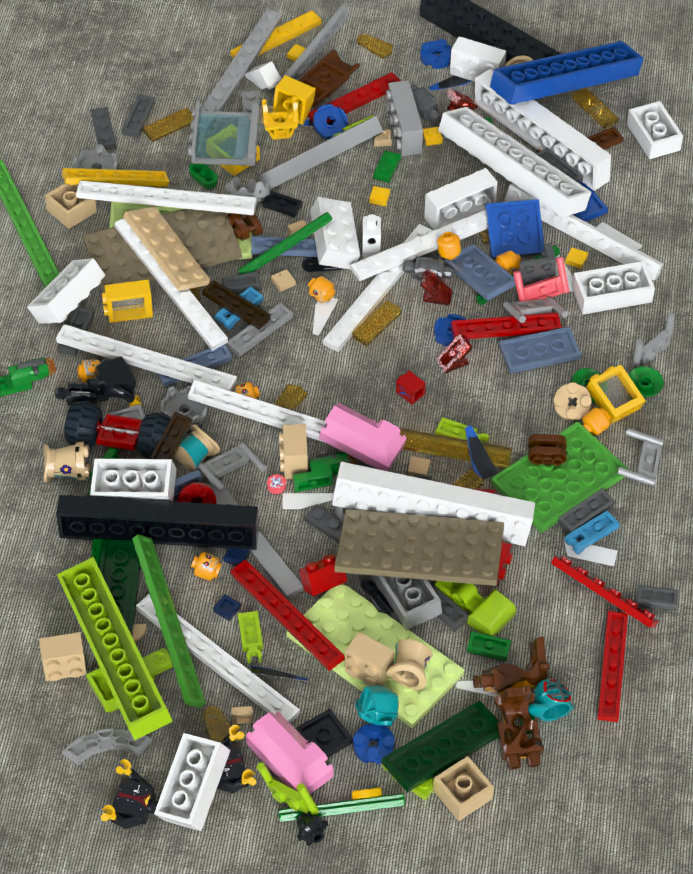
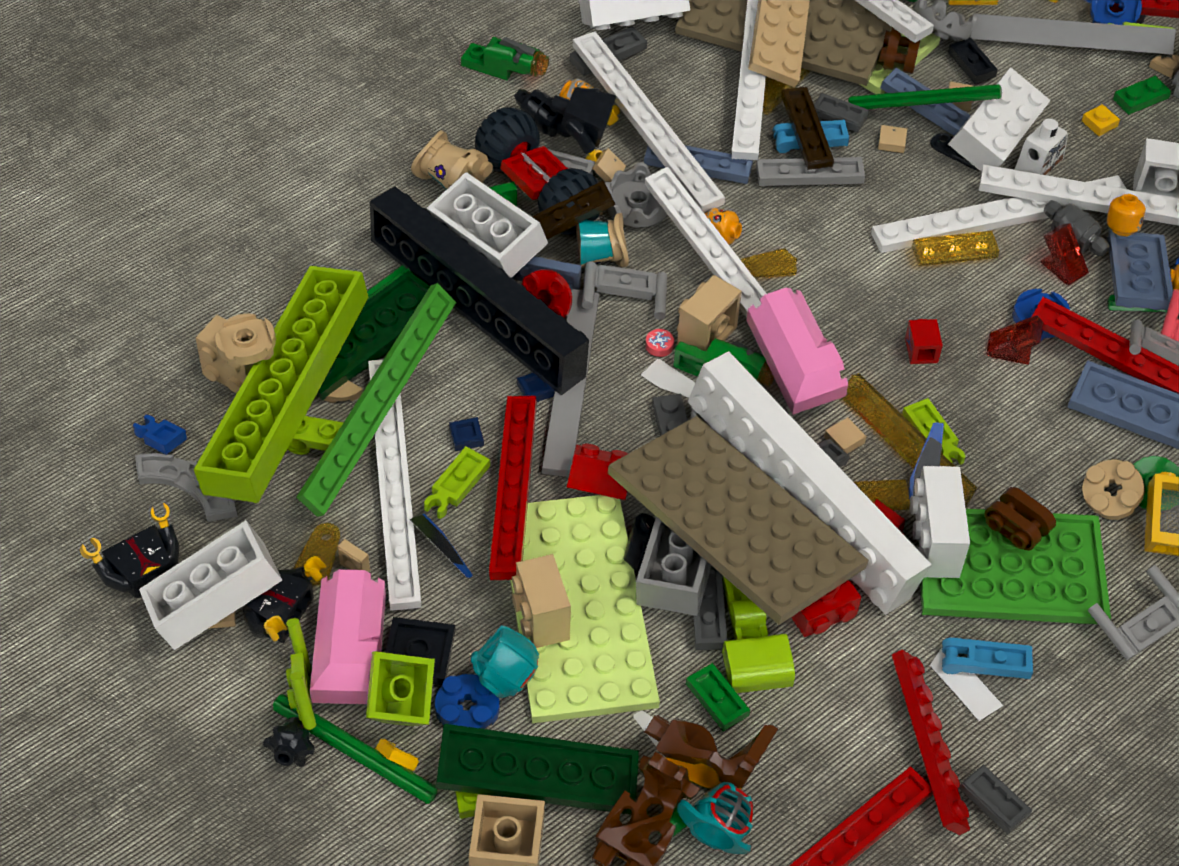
camera: 40 degrees right, 0 degrees up
yellow window [102,279,153,323] -> none
light orange head [191,552,222,581] -> none
light orange head [308,276,336,303] -> none
white sticker [313,298,338,335] -> none
tan hat [386,639,433,690] -> none
dark grey plate [558,488,615,533] -> none
light orange head [582,407,611,436] -> none
none -> blue plate [133,415,187,455]
none -> tan plate [215,313,276,368]
none -> lime slope [366,651,435,726]
none -> tan tile [592,148,626,182]
none -> white brick [910,466,970,578]

